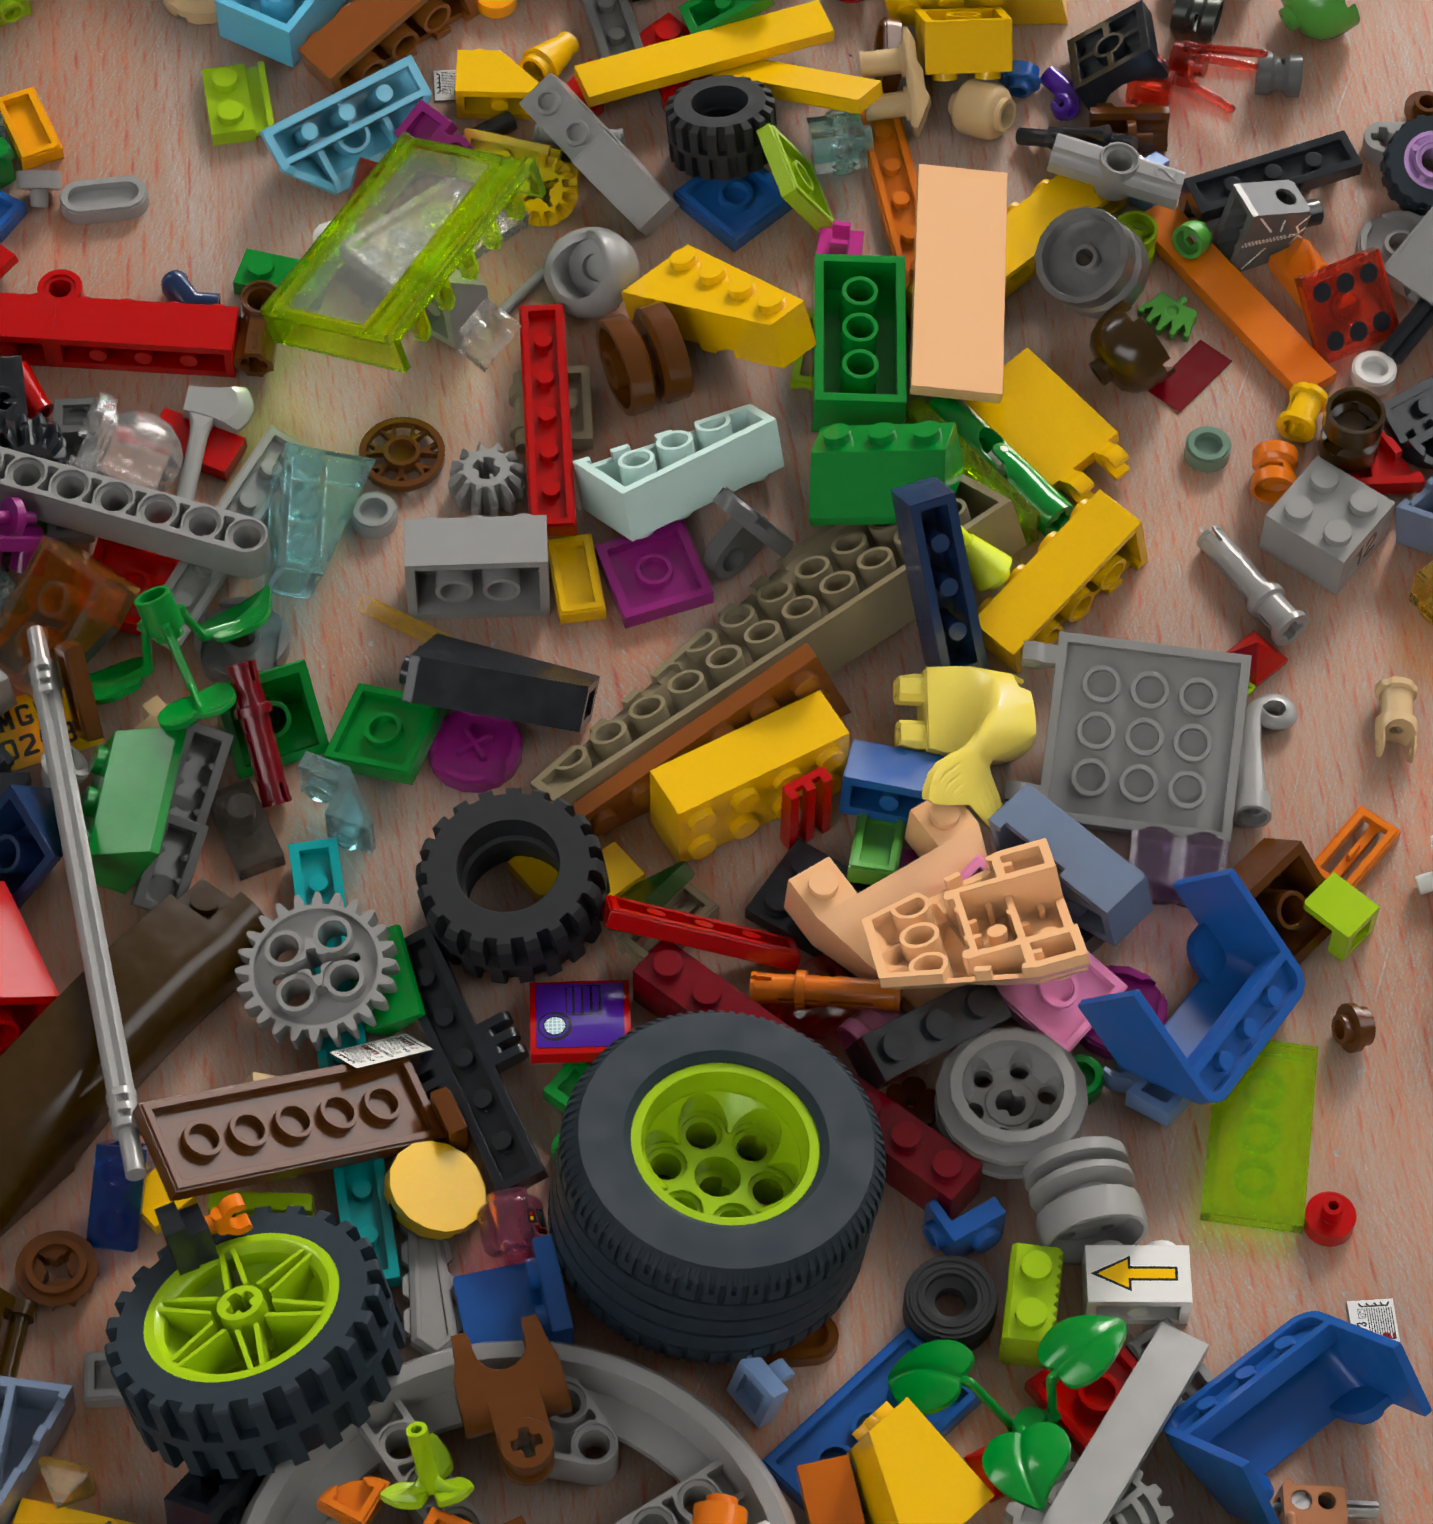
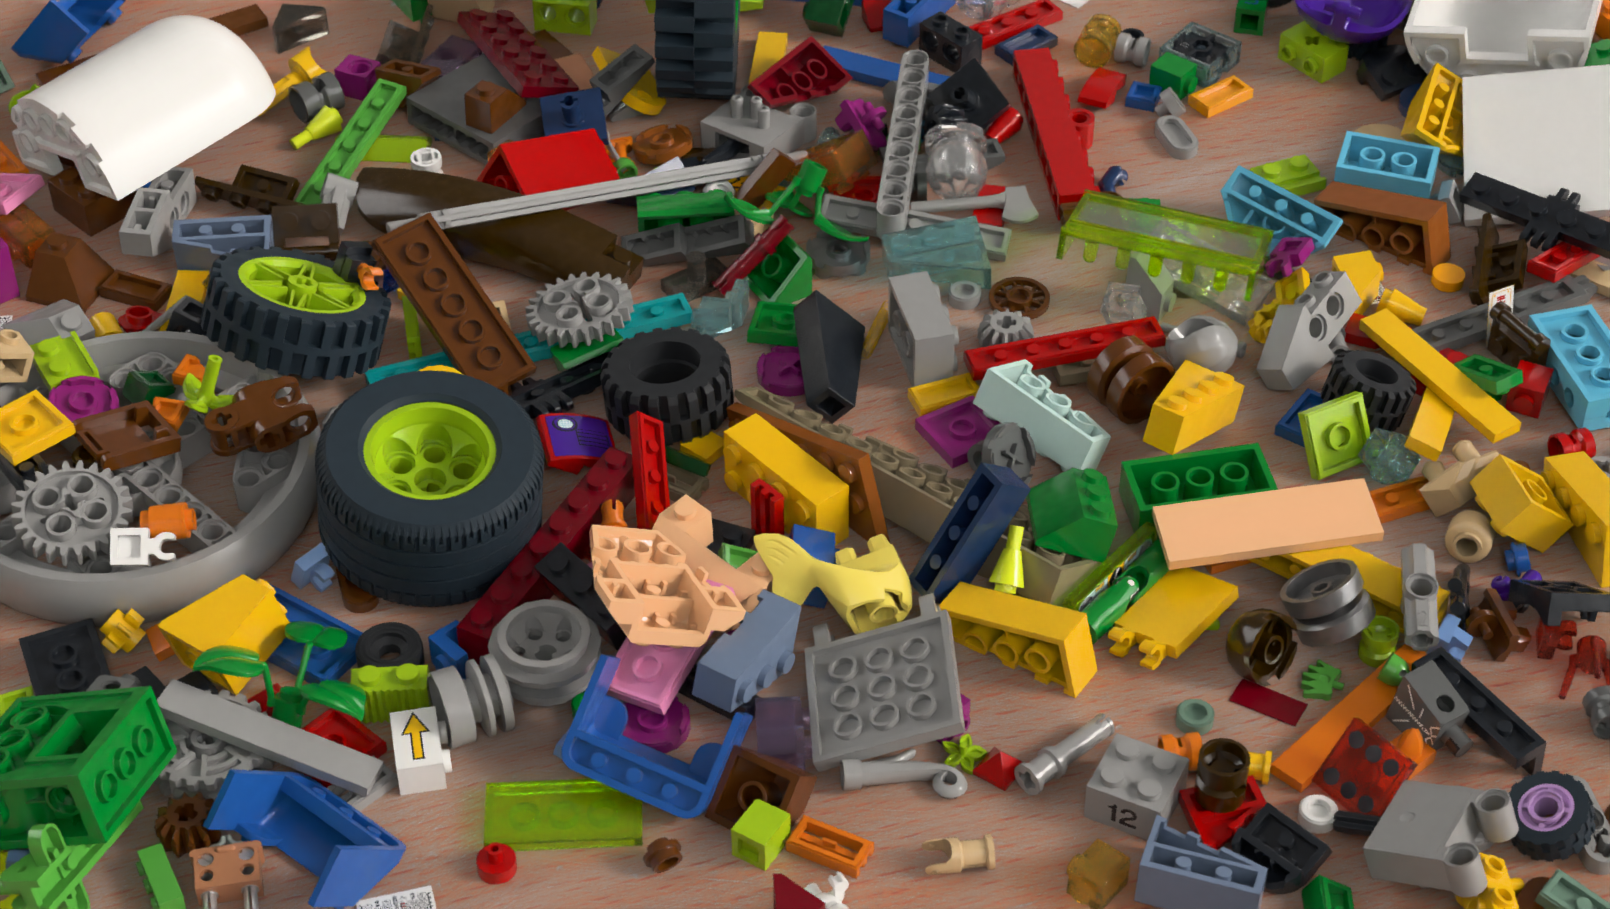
camera: 80 degrees right, 15 degrees down
white sticker [329,1033,433,1069] -> none
dark pink tile [817,221,864,255] -> none

